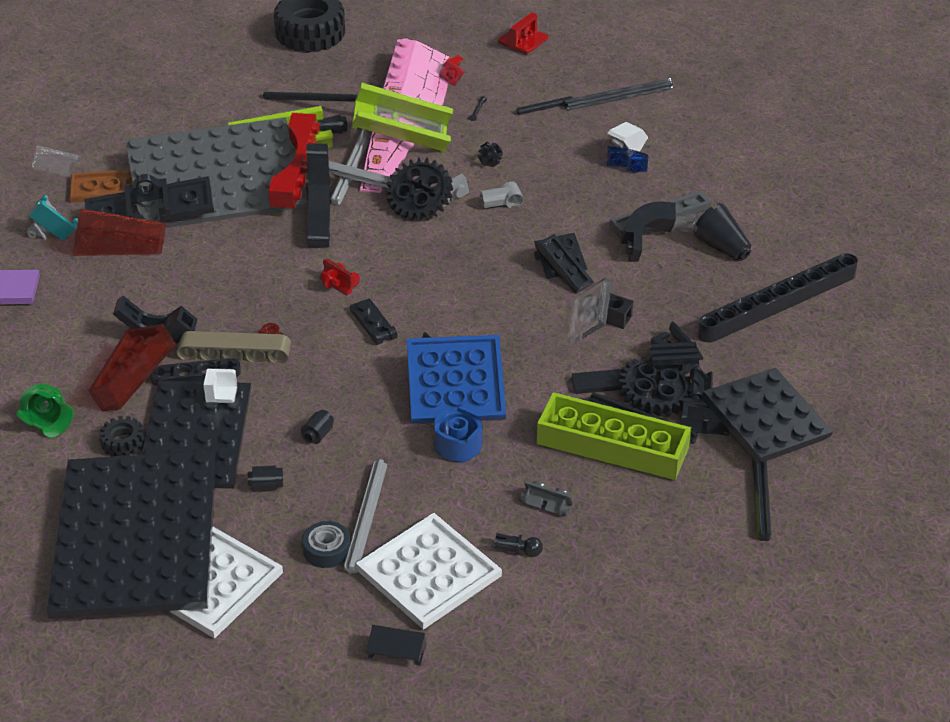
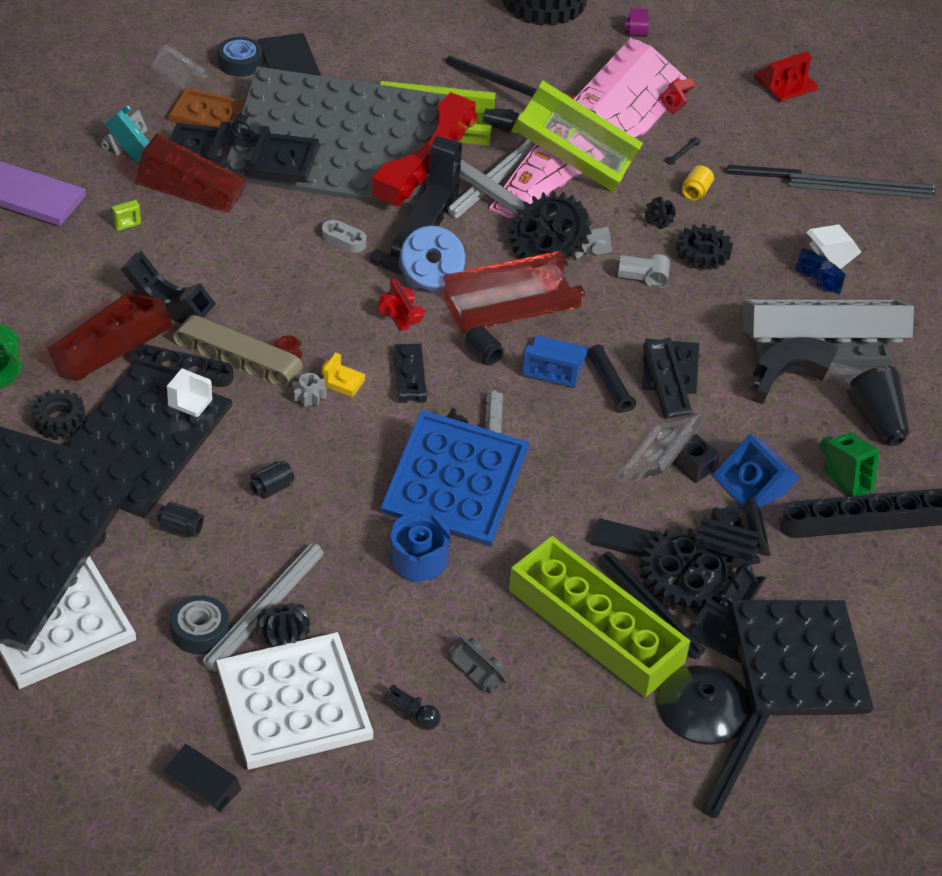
camera: 20 degrees right, 5 degrees up
none -> lime tile [112,200,141,230]
none -> black wheel [217,37,263,77]
none -> black gear [256,602,310,646]
none -> black tile [258,33,321,76]
none -> light grey gear [292,373,327,407]
none -> yellow bracket [321,352,365,397]
none -> light grey beam [322,220,367,253]
none -> black axle [370,249,404,276]
none -> medium blue plate [399,226,466,293]
none -> clear red piece [443,251,585,333]
none -> black brick [464,326,504,365]
none -> light grey axle [485,390,503,433]
none -> blue bracket [522,336,588,388]
none -> black pin [588,344,636,413]
none -> magenta plate [624,8,649,37]
none -> black dish [657,665,751,745]
none -> black gear [676,224,733,270]
none -> yellow brick [682,165,714,201]
none -> blue slope [713,434,800,509]
none -> light grey brick [742,299,914,342]
none -> green torso [819,433,879,497]

